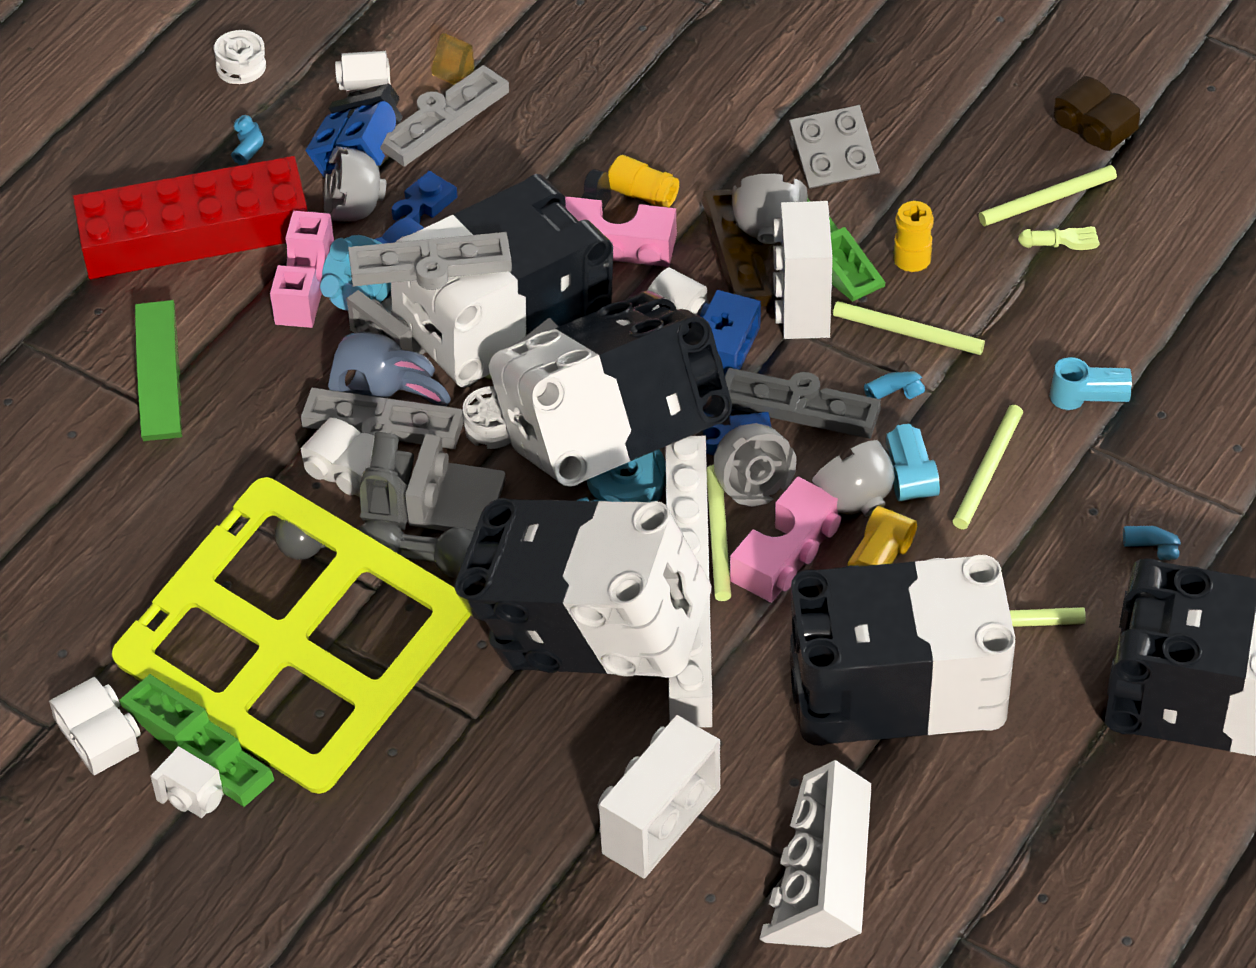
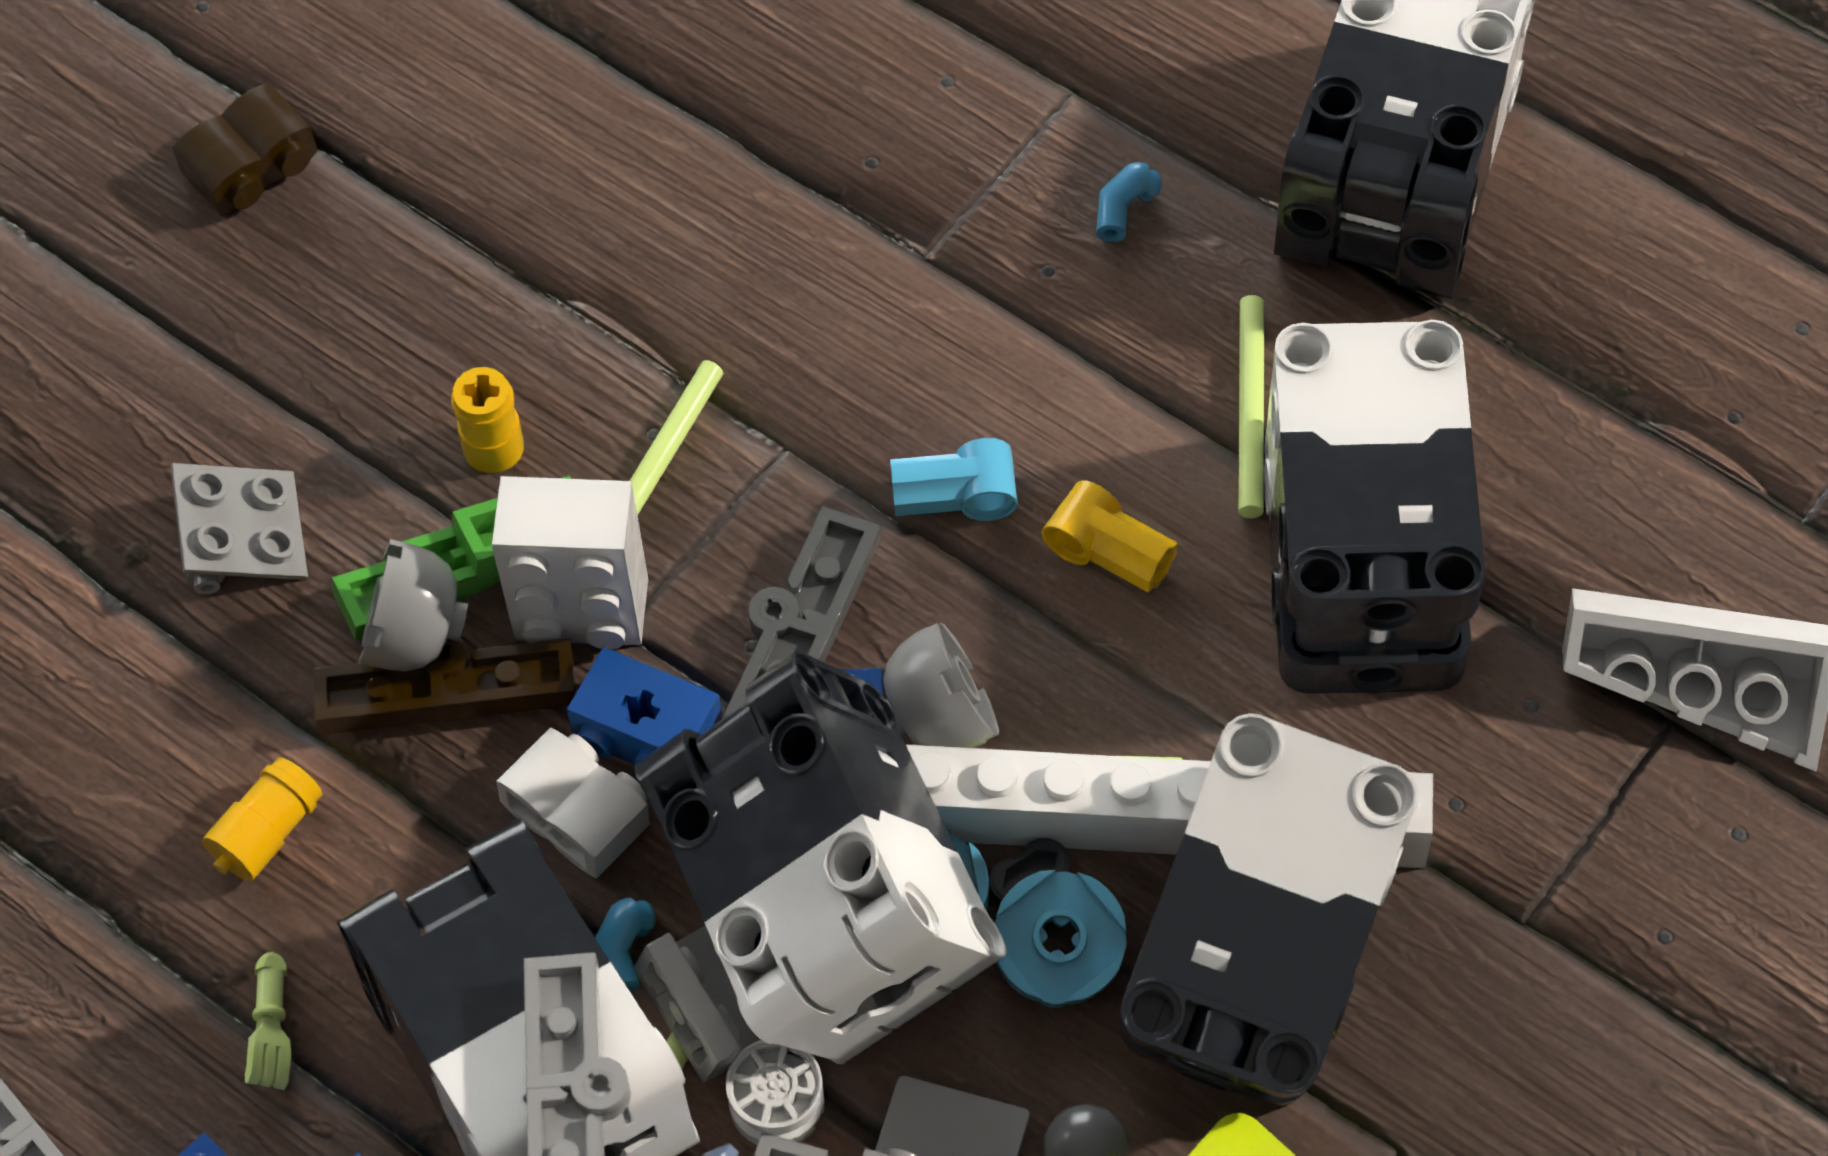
camera: 85 degrees left, 10 degrees up
bright pink arch [565,197,677,267] -> none
black tile [581,169,612,211] -> none
white brick [598,715,720,879] -> none
bright pink arch [730,477,841,603] -> none
light grey cylinder [812,440,895,517] -> none
dark azure arm [864,371,925,399] -> none
yellowish green bar [953,405,1023,529] -> none
yellowish green bar [979,165,1117,227] -> none
yellowish green piece [1018,226,1100,250] -> none
medium azure piece [1049,357,1132,410] -> none

